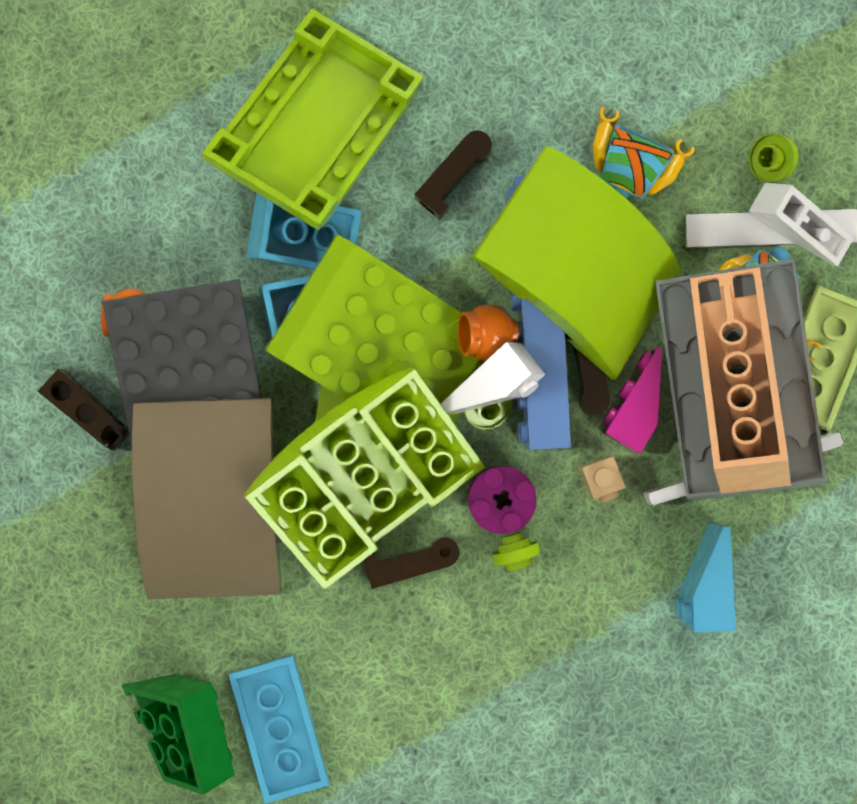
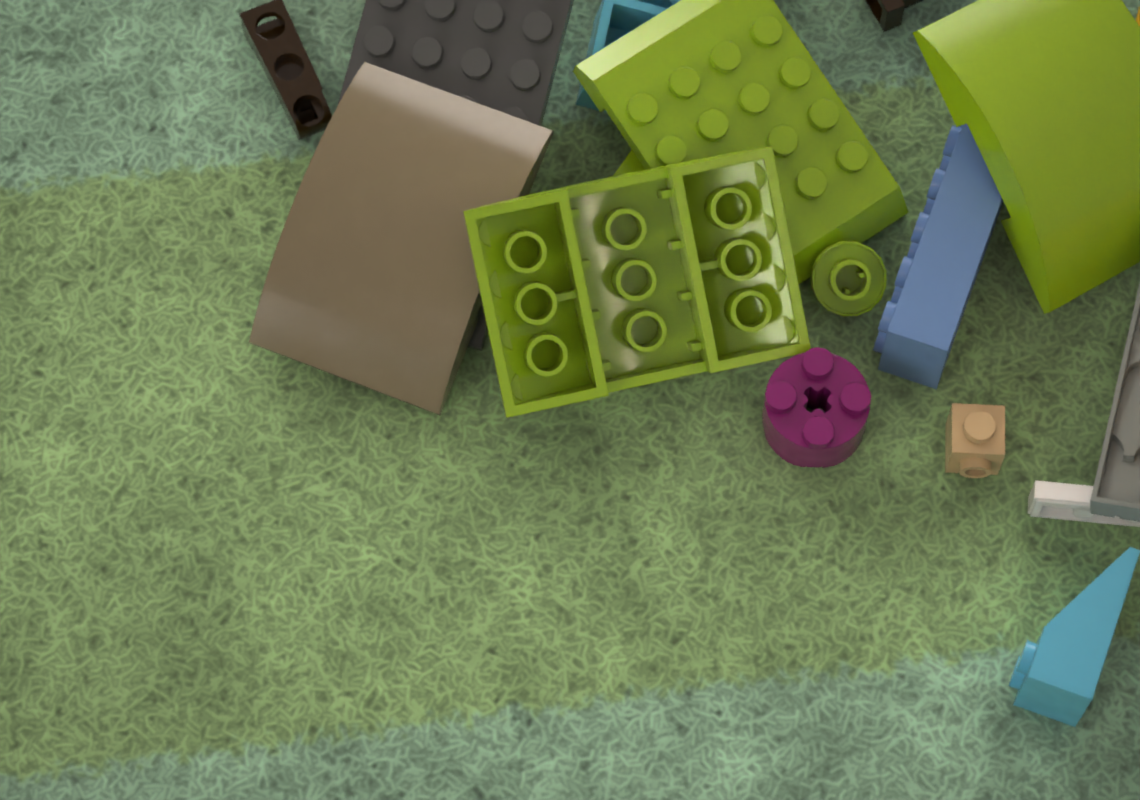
camera: 20 degrees right, 20 degrees down
green wedge [121,674,235,795] -> none
medium azure plate [228,654,330,804] -> none
dark brown leg [364,536,459,589] -> none
white slope [440,342,545,414] -> none
orange piece [458,304,519,362] -> none
lime plate [491,532,541,571] -> none
dark brown leg [565,333,610,415] -> none
dark pink slope [601,347,662,454] -> none

